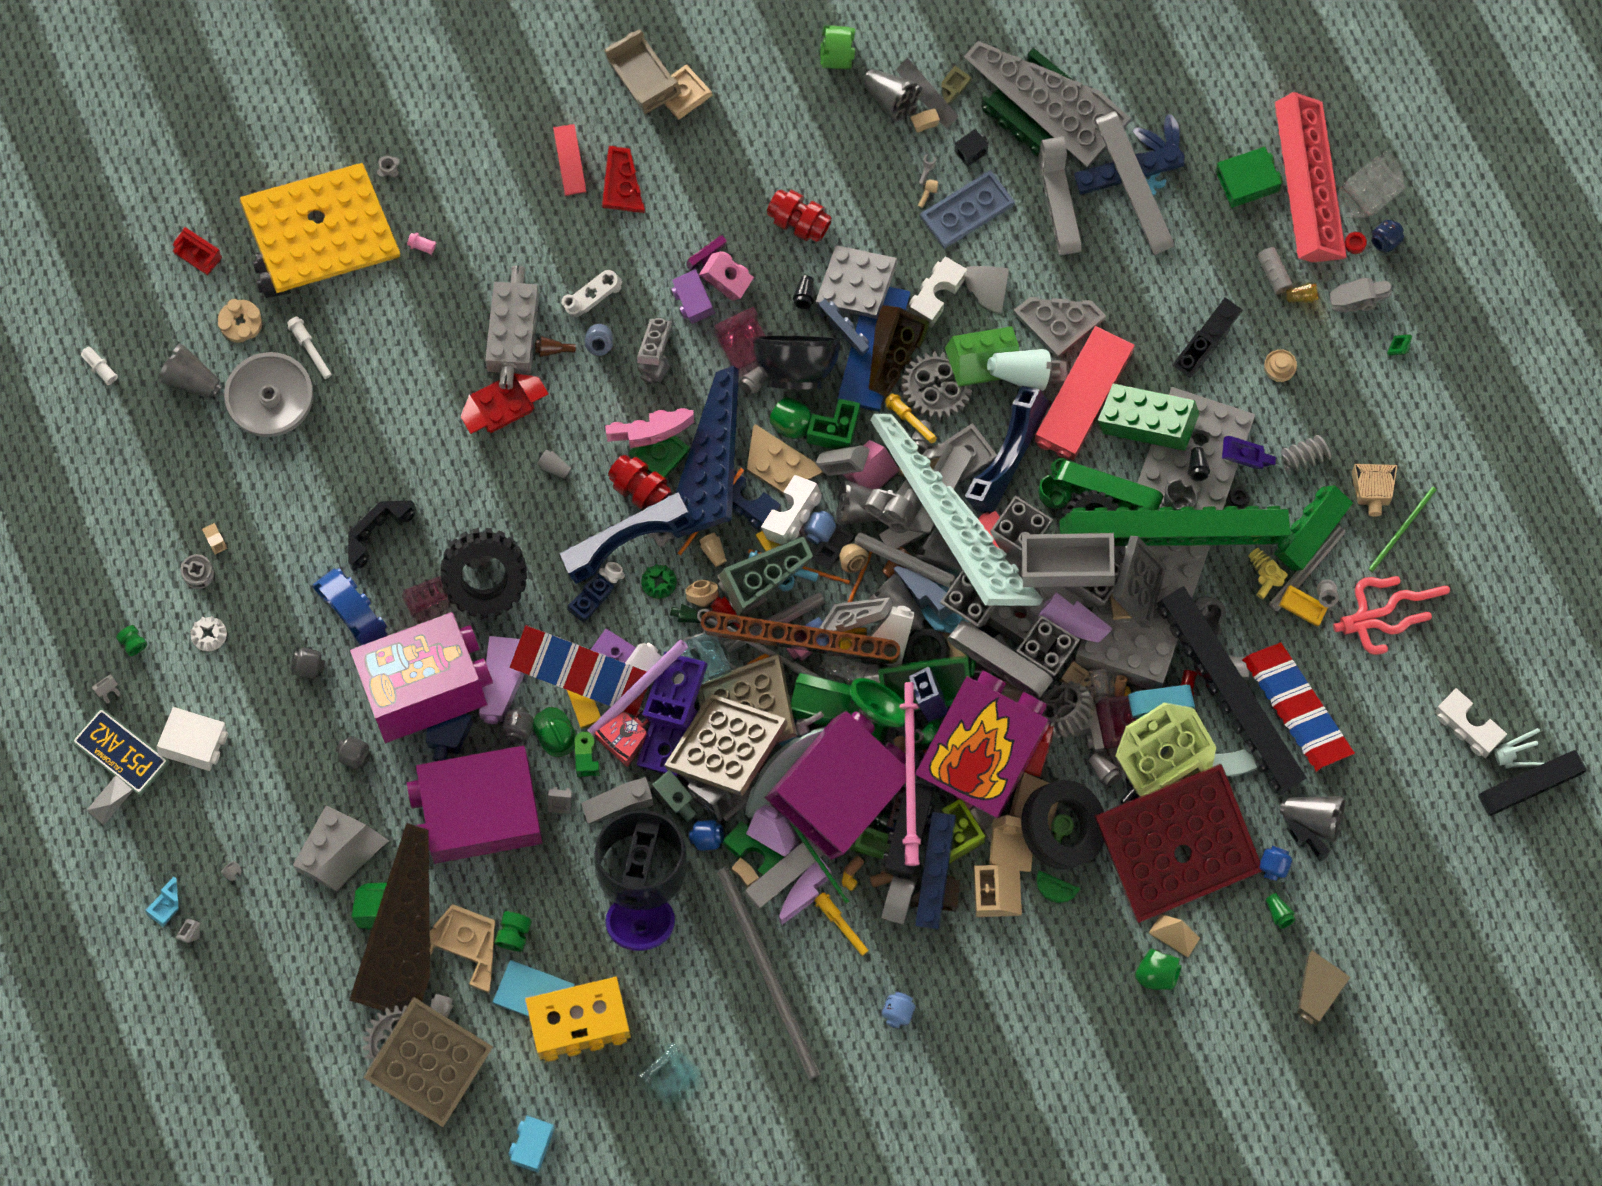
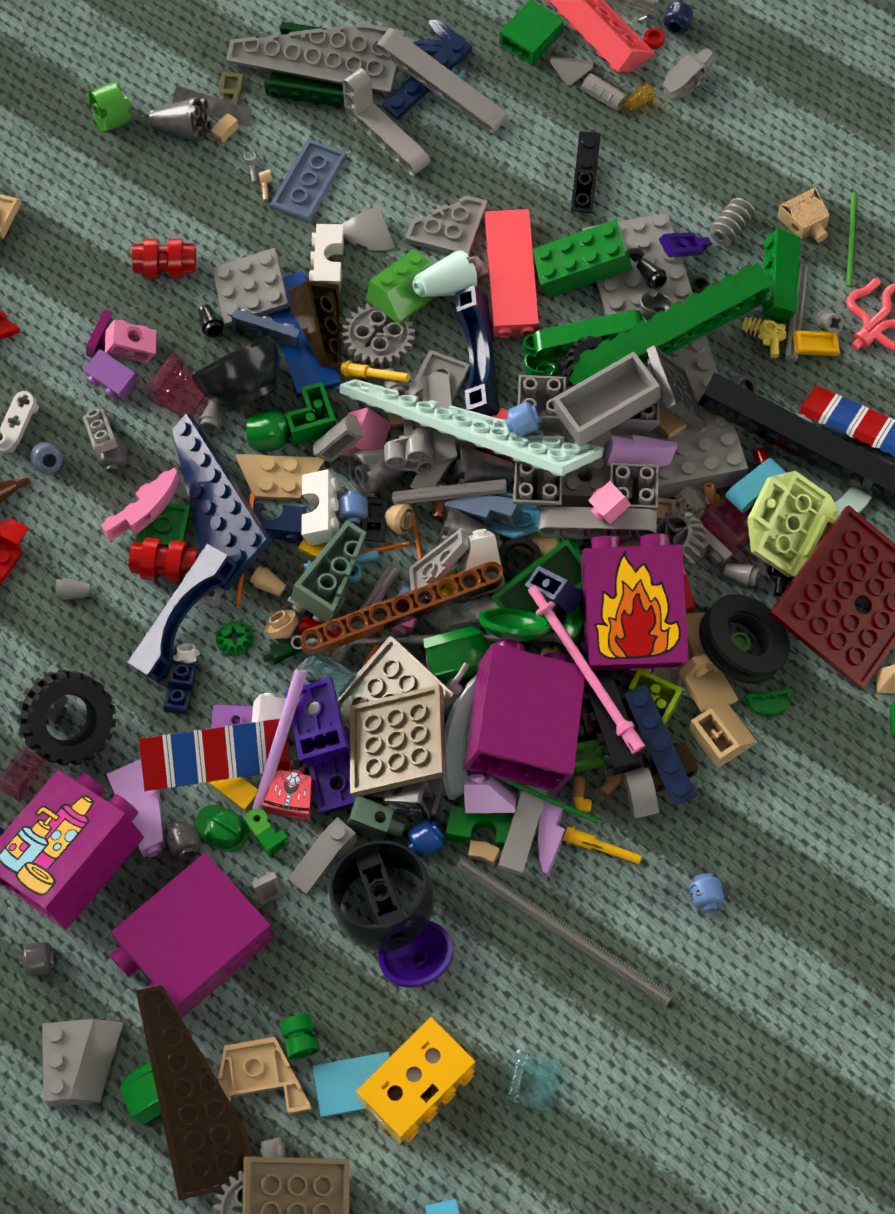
camera: 30 degrees left, 5 degrees down
dark blue torso [426,714,473,761] -> none
black brick [954,129,989,167] -> none
tan plate [1264,350,1297,382] -> none
green slope [1387,334,1412,355] -> none
none -> medium blue head [505,402,542,437]
none -> light grey slope [550,56,594,86]
none -> bright pink brick [588,481,631,524]

